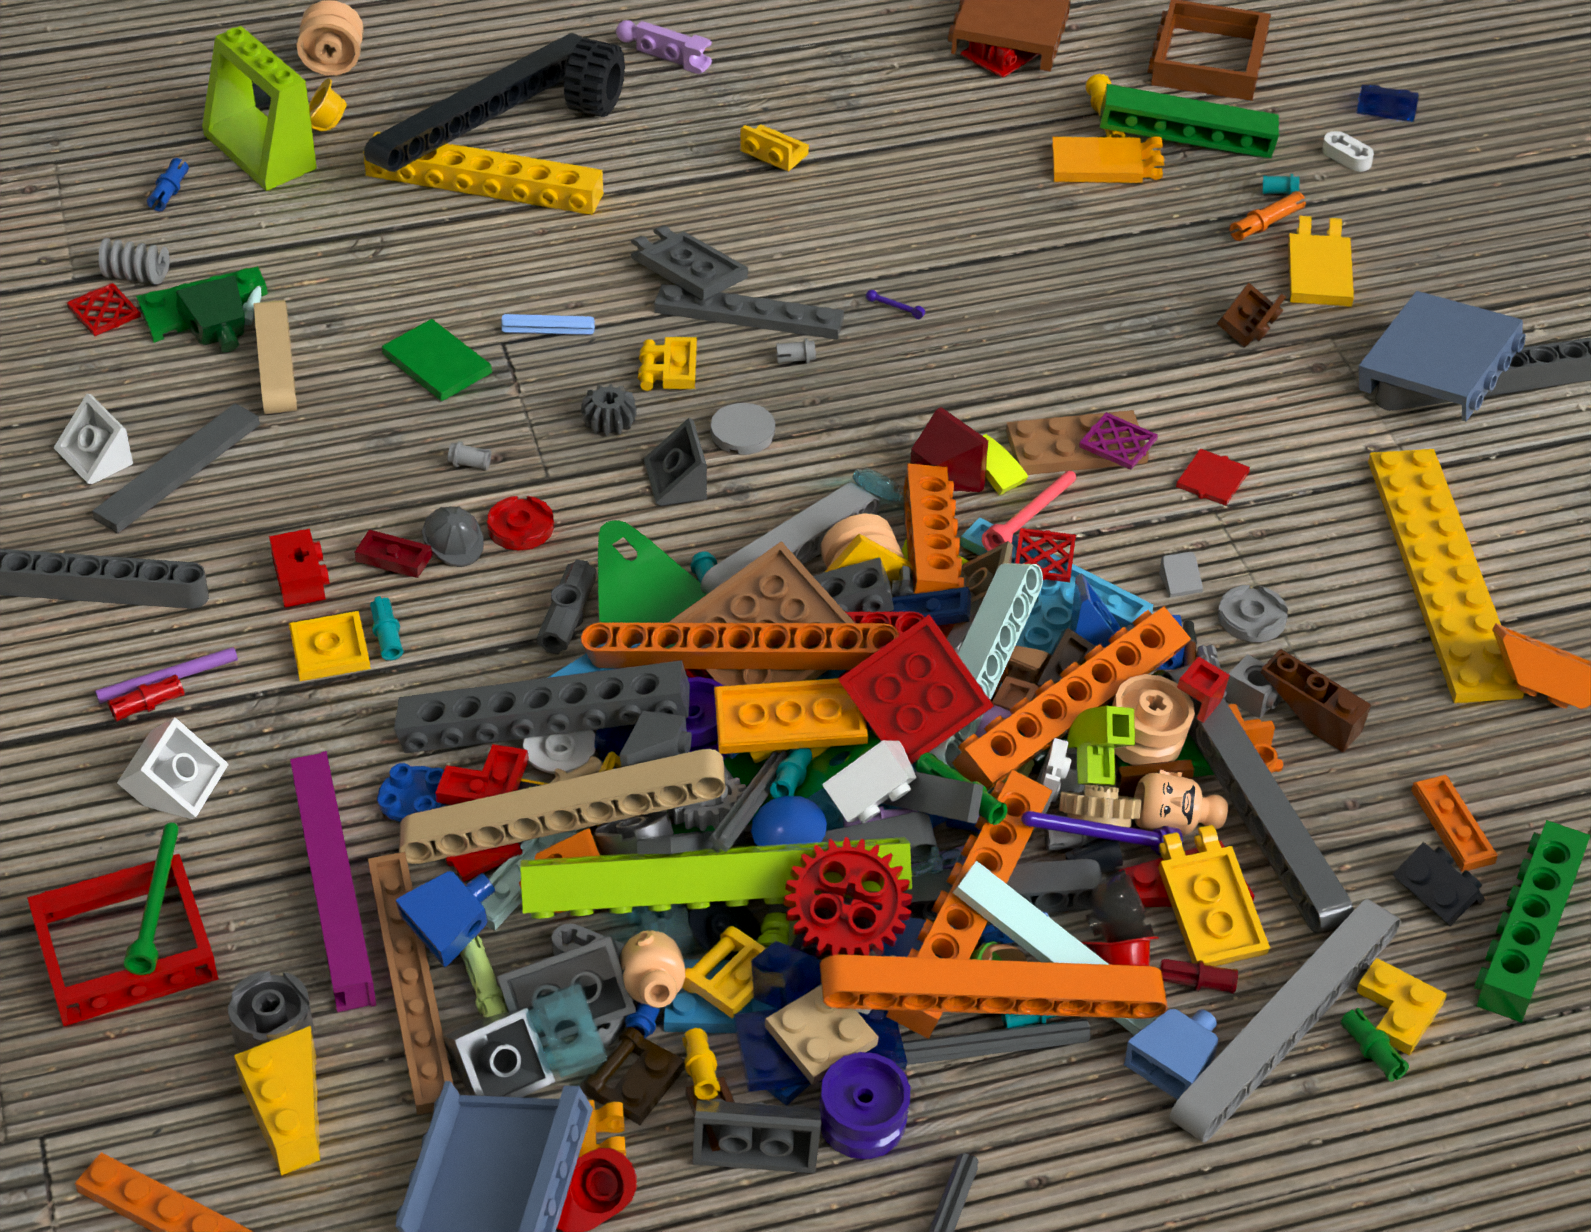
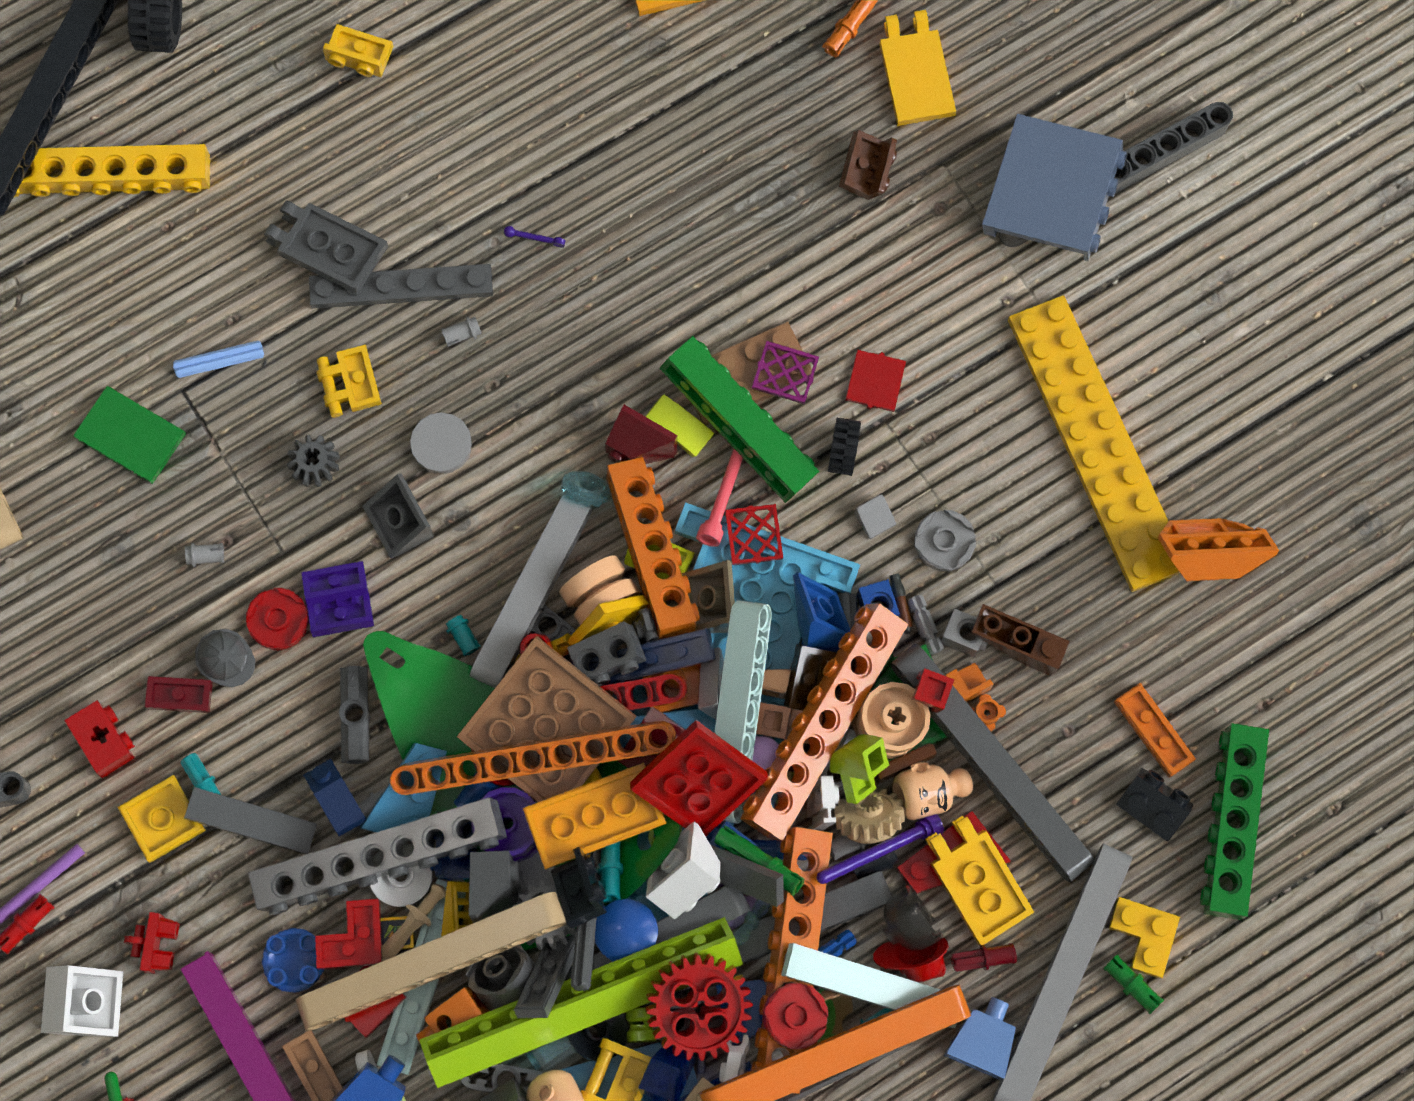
camera: 20 degrees left, 30 degrees up
none -> red hips [123,912,180,974]
none -> dark grey tile [184,787,317,855]
none -> dark purple slope [301,561,374,638]
none -> dark blue slope [303,759,367,837]
none -> black bracket [551,847,607,929]
none -> green brick [659,336,820,503]
none -> red tile [763,983,828,1049]
none -> black tyre [828,417,861,476]

